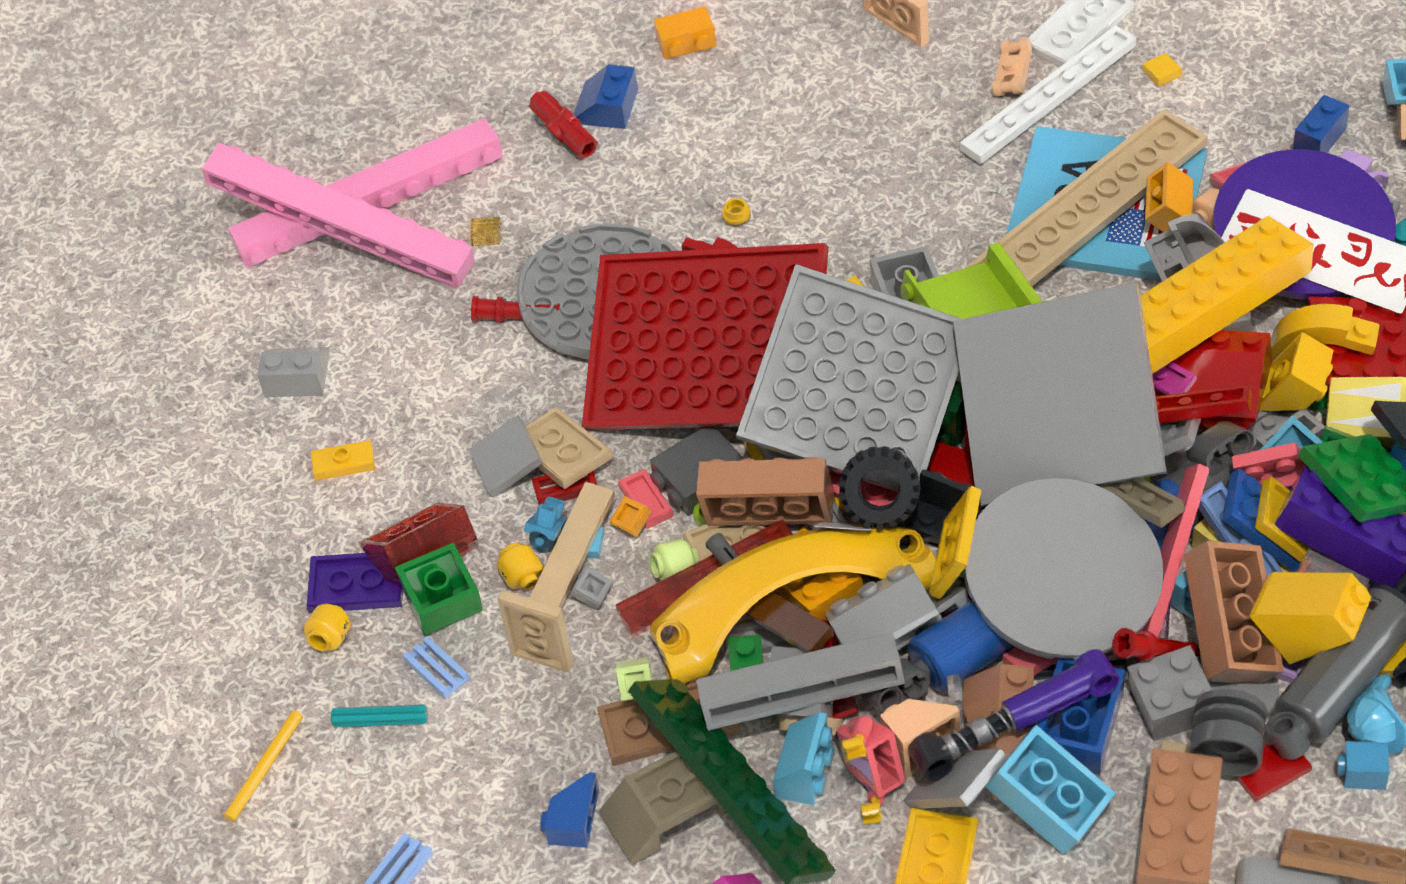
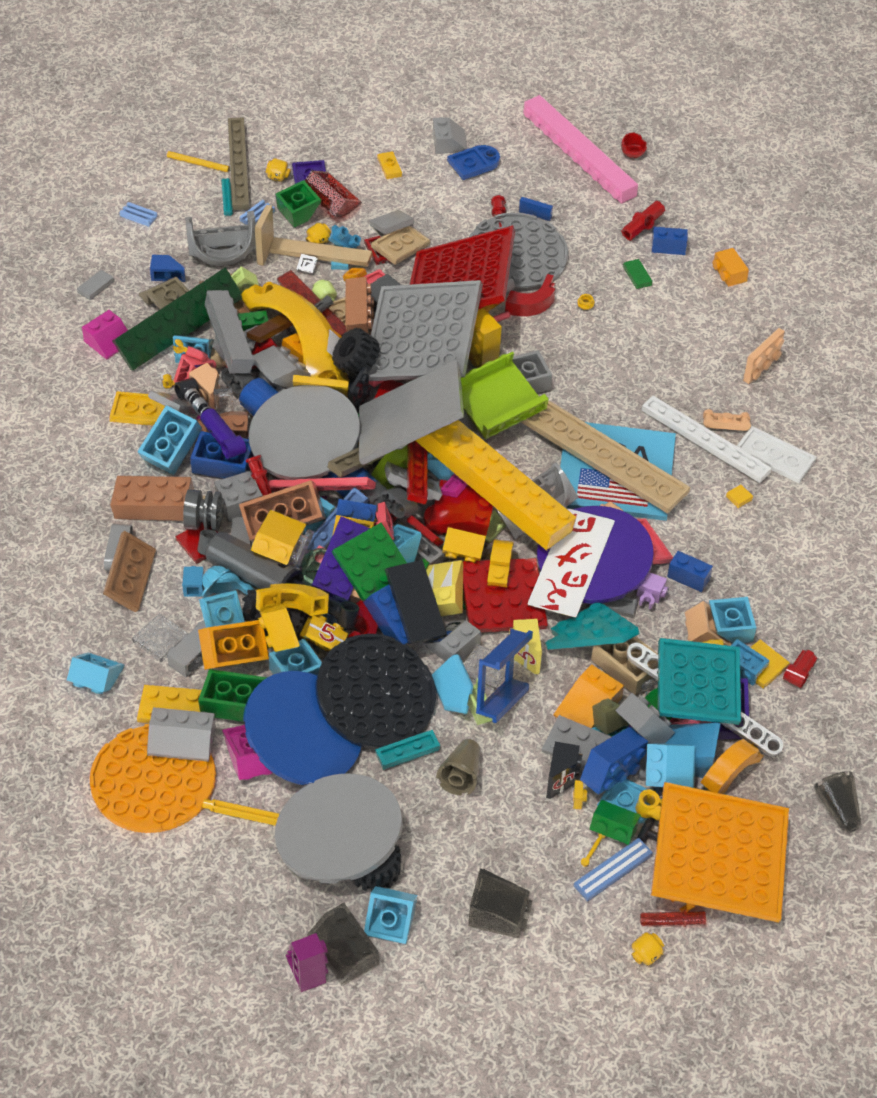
camera: 75 degrees right, 0 degrees up
bright pink brick [202,143,474,288] -> none
clear yellow tile [470,217,501,246] -> none
light orange brick [1145,162,1194,232] -> none
none -> light grey piece [185,211,256,266]
none -> dark tan plate [228,117,249,210]
none -> red tile [407,515,444,547]
none -> blue plate [447,145,500,180]
none -> blue tile [519,197,553,221]
none -> red hair [621,132,647,158]
none -> green tile [623,259,653,289]

